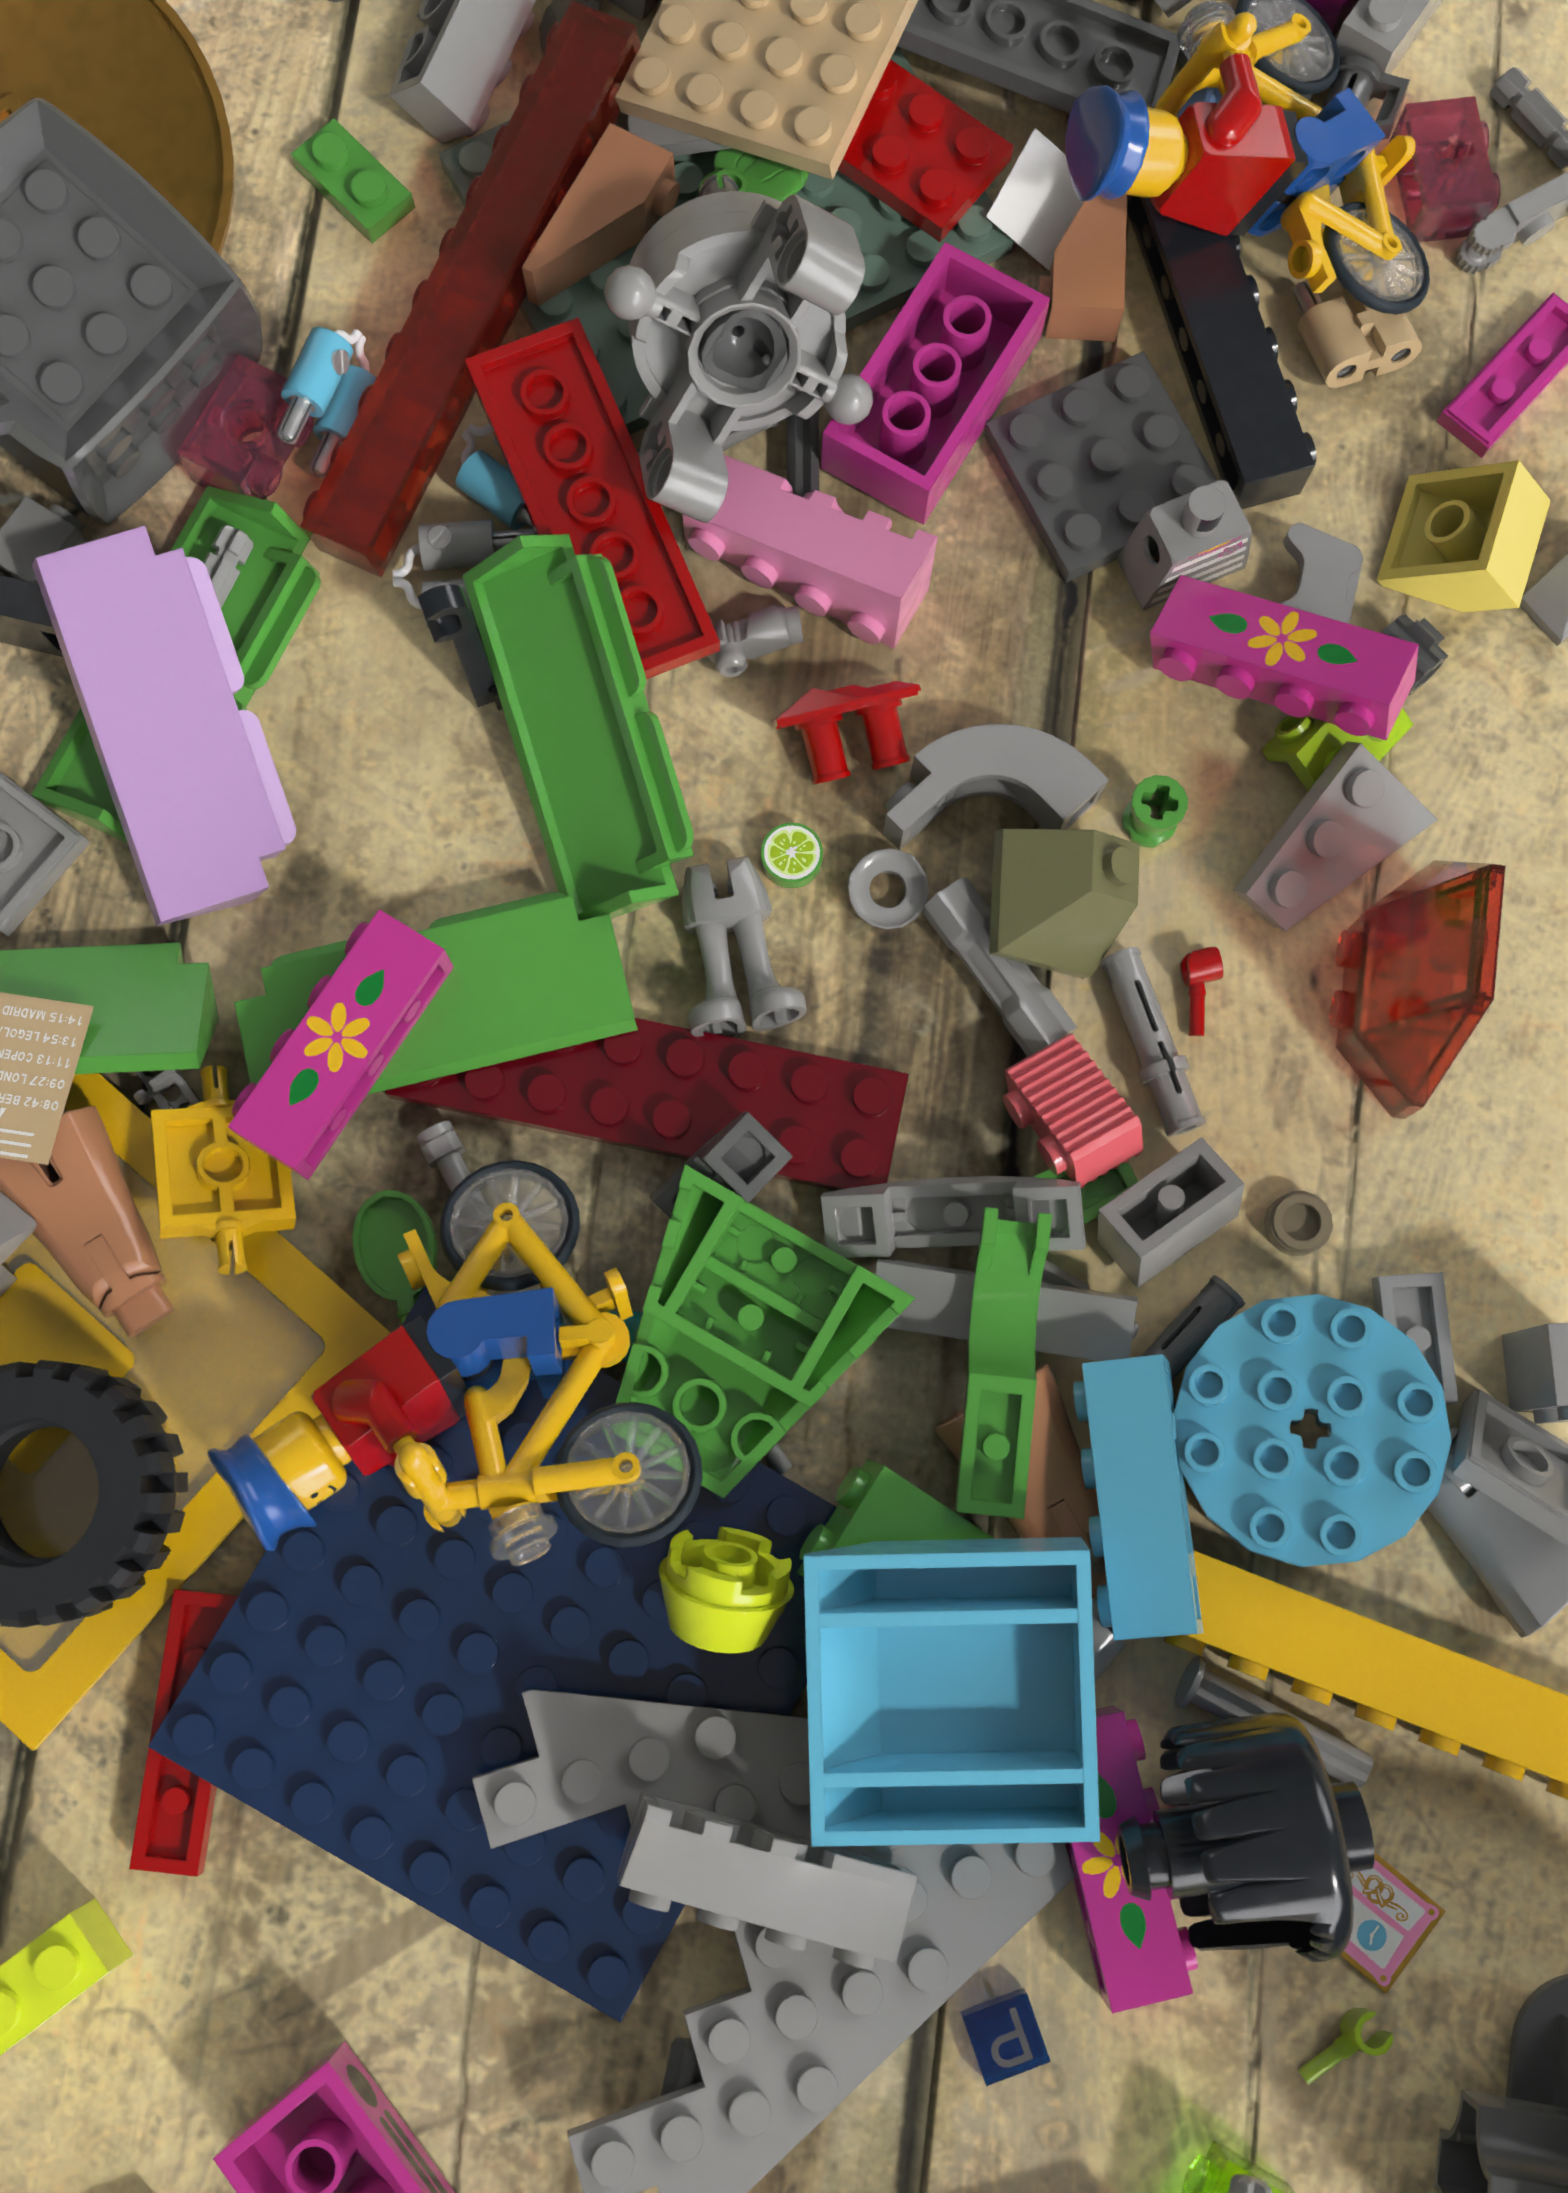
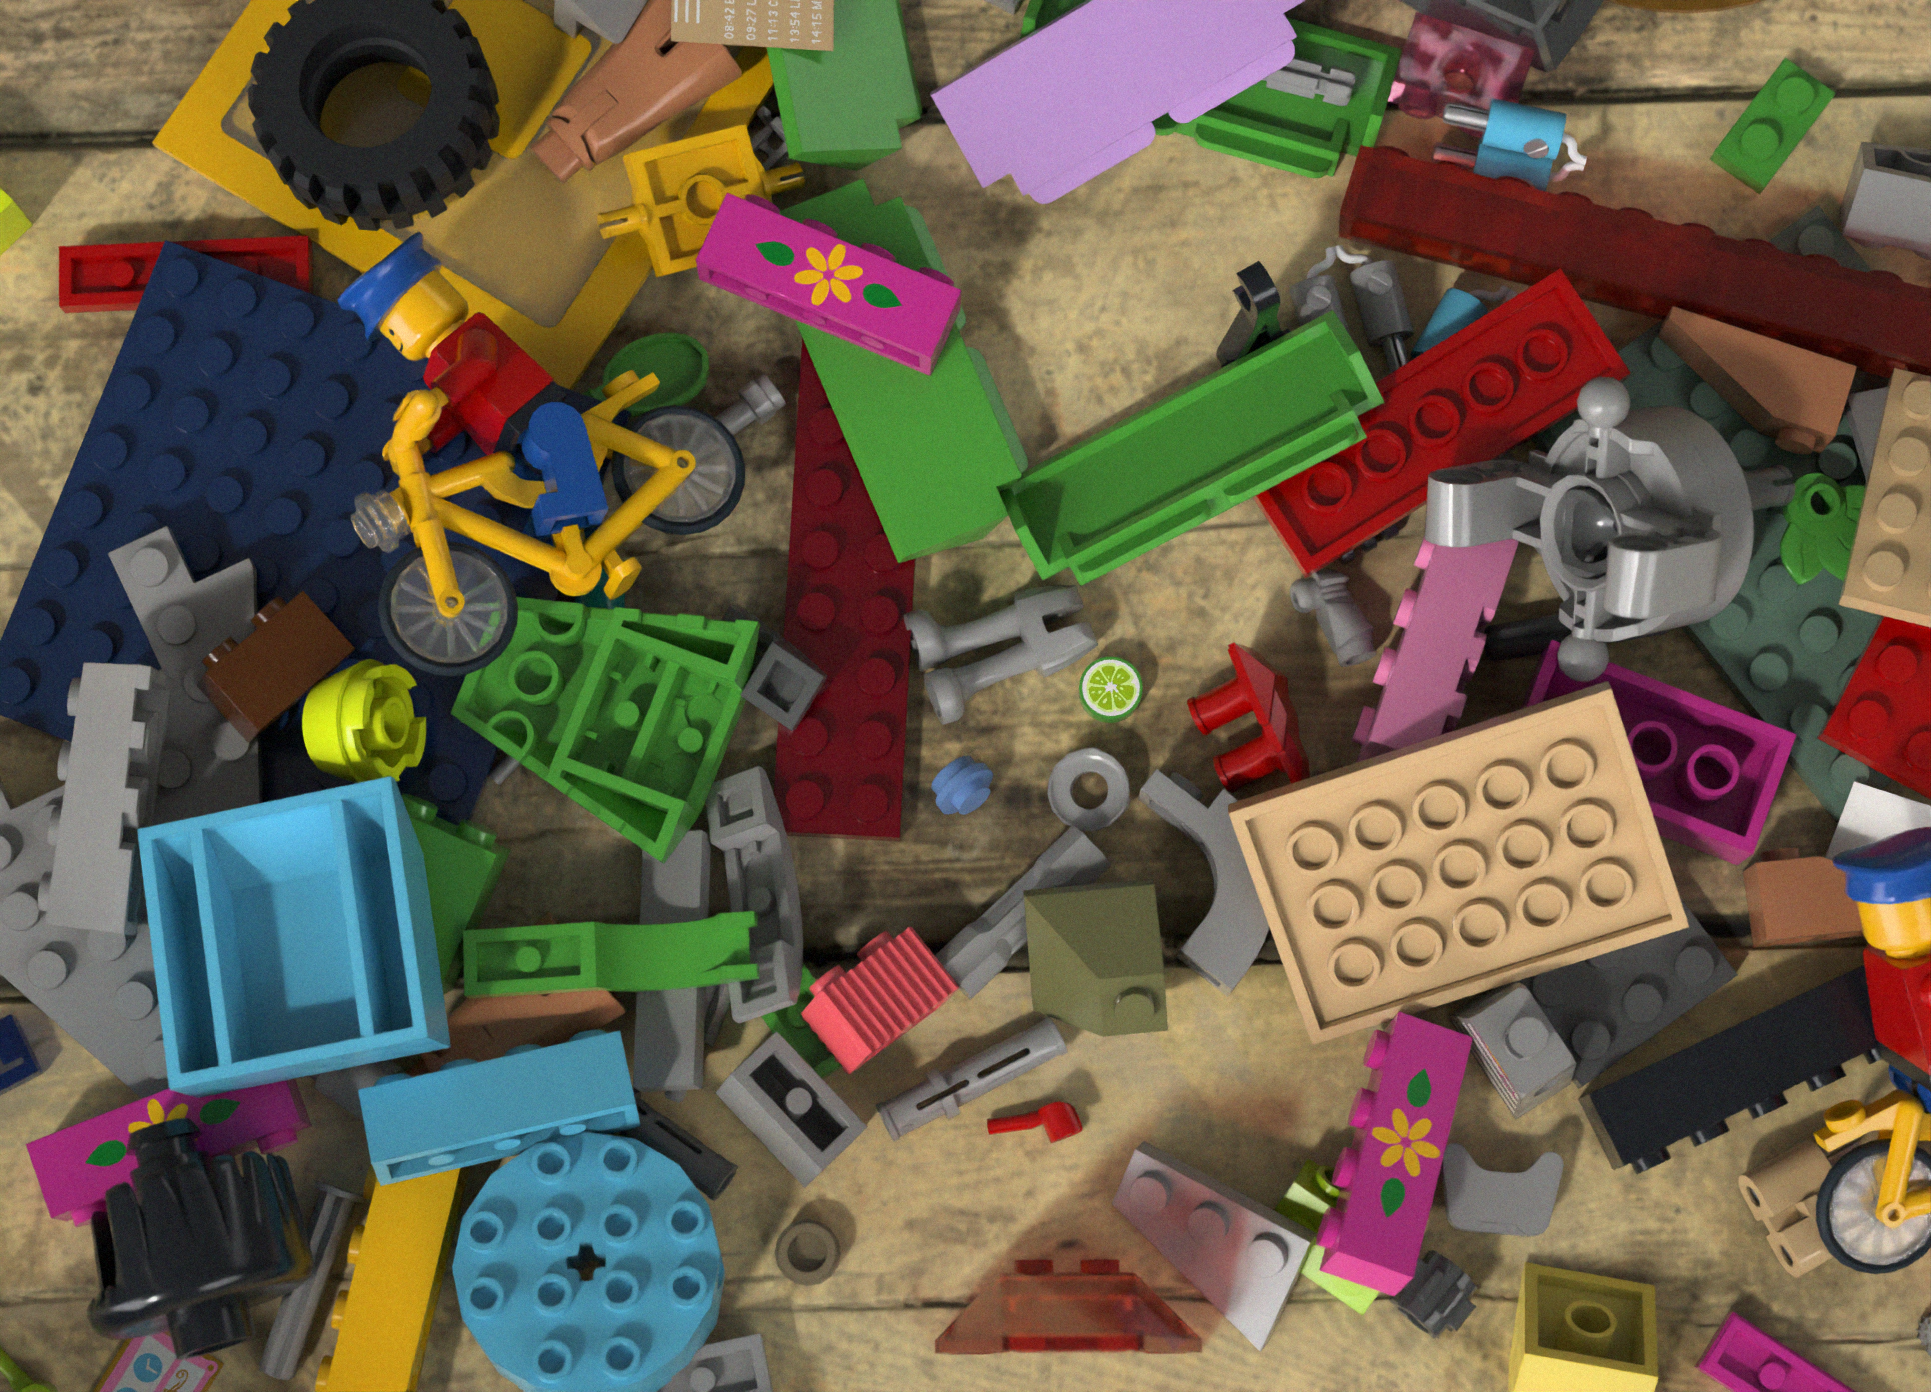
camera: 85 degrees right, 0 degrees up
bright green bush [1122,775,1188,848] -> none
none -> reddish brown brick [196,591,355,743]
none -> medium blue plate [931,756,993,815]
none -> tan plate [1228,681,1689,1045]

